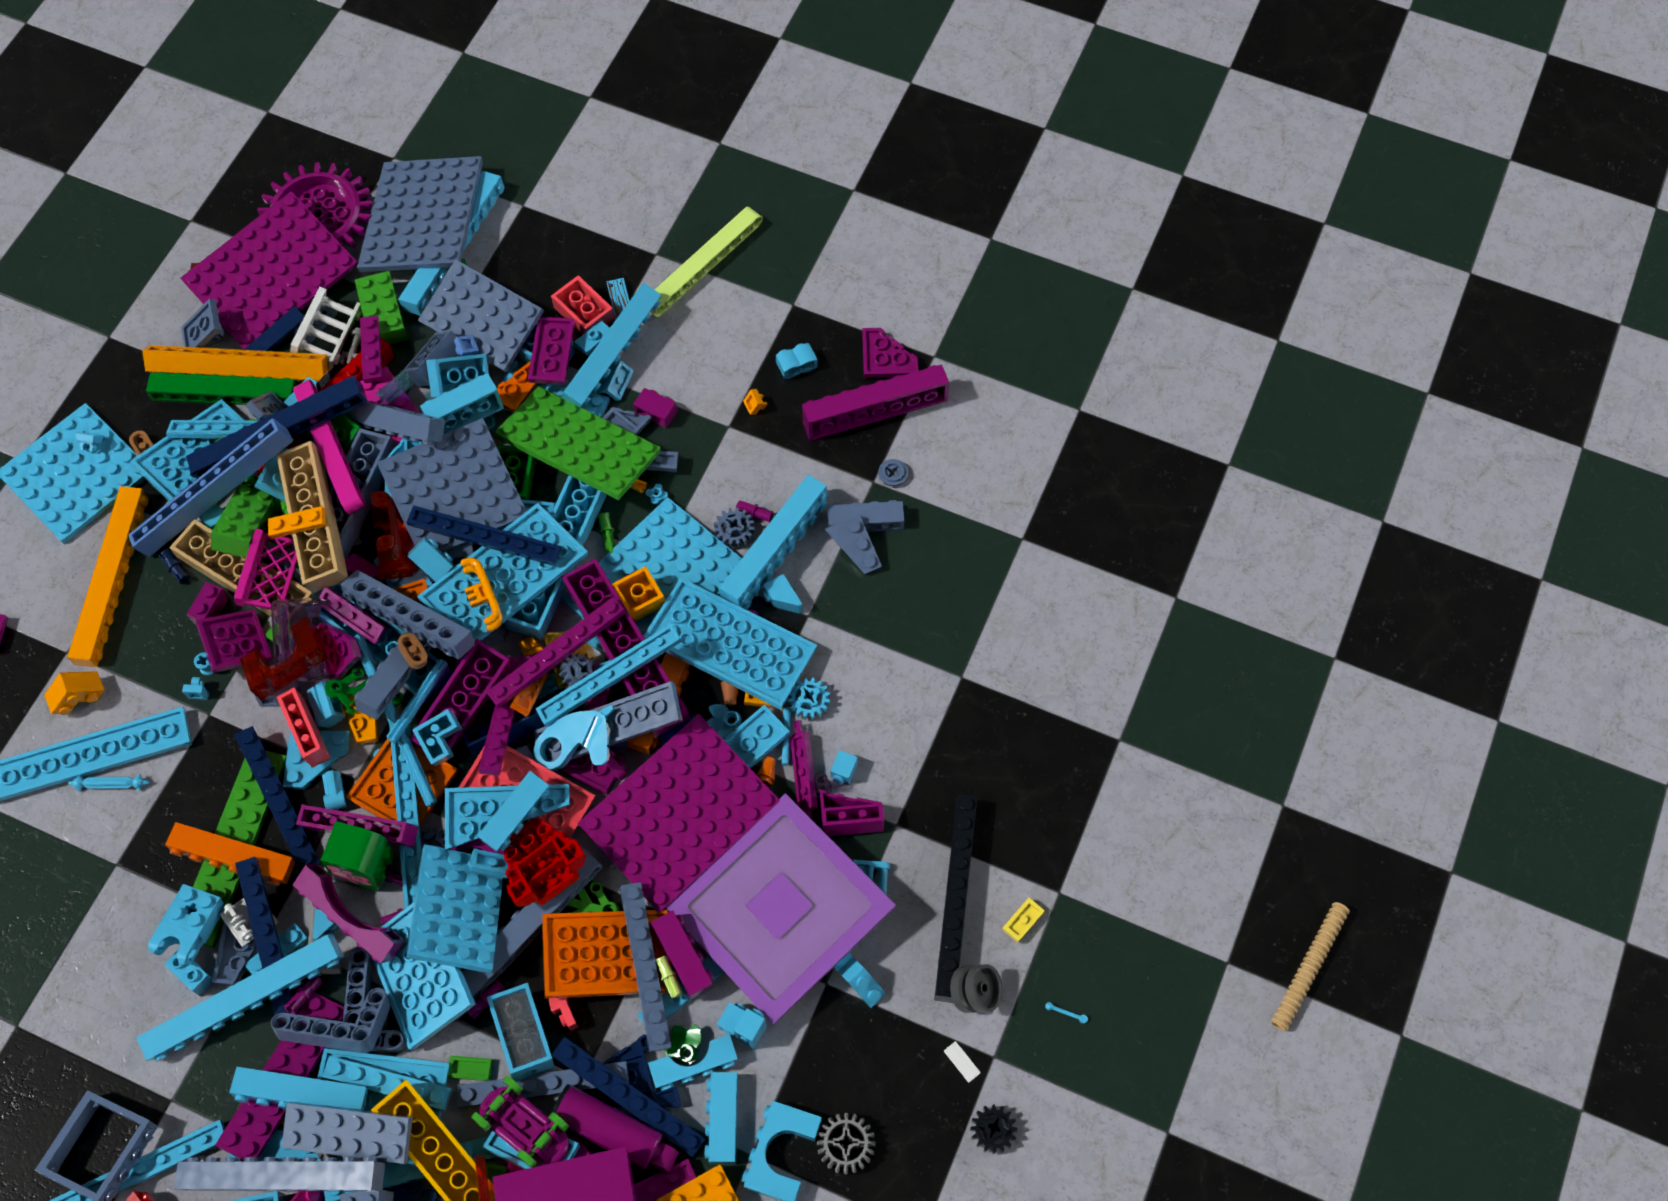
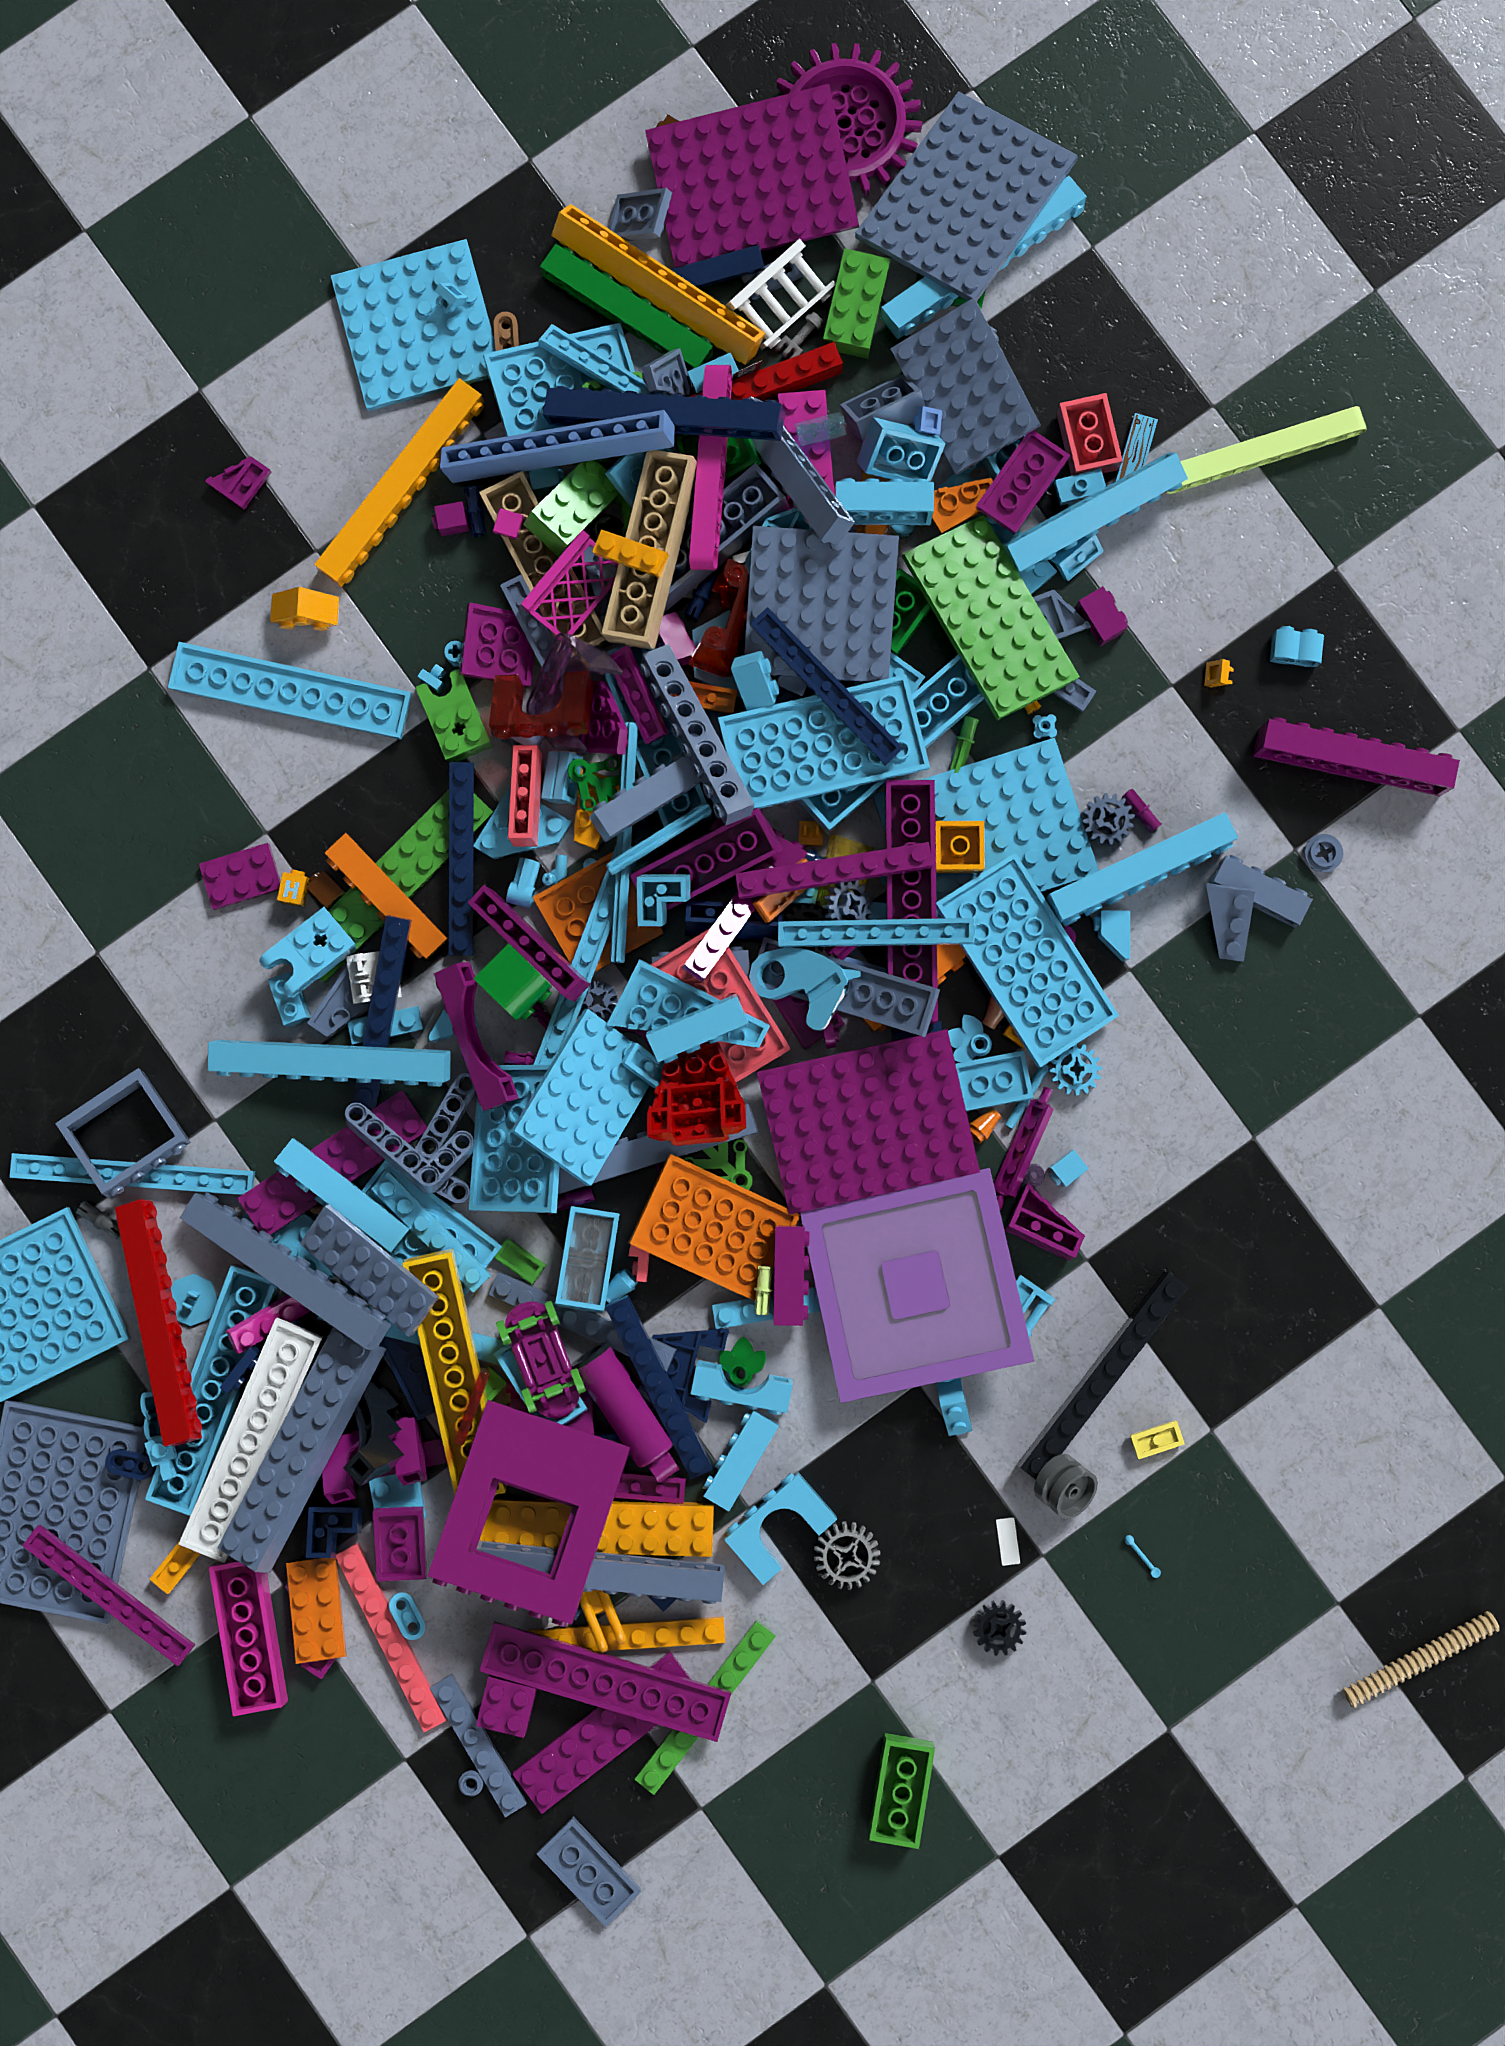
camera: 30 degrees right, 20 degrees up
medium azure wheel [68,774,149,791] -> none
magenta brick [186,582,230,624] -> none
magenta pin [284,977,323,1014] -> none
magenta plate [360,316,383,383] -> none
medium nougat plate [398,633,427,669] -> none
light orange piece [460,558,503,632] -> none
sand blue plate [620,882,671,1053] -> none
medium azure brick [716,1002,767,1049] -> none
magenta plate [862,328,918,378] -> none
none -> magenta plate [199,843,281,910]
none -> light orange brick [277,870,310,908]
none -> reddish brown brick [306,871,346,909]
none -> bright green brick [416,669,493,764]
none -> magenta brick [432,501,469,536]
none -> dark pink tile [493,508,524,540]
none -> sand blue plate [500,574,566,673]
none -> medium azure arm [542,855,567,887]
none -> medium azure cone [606,1269,638,1303]

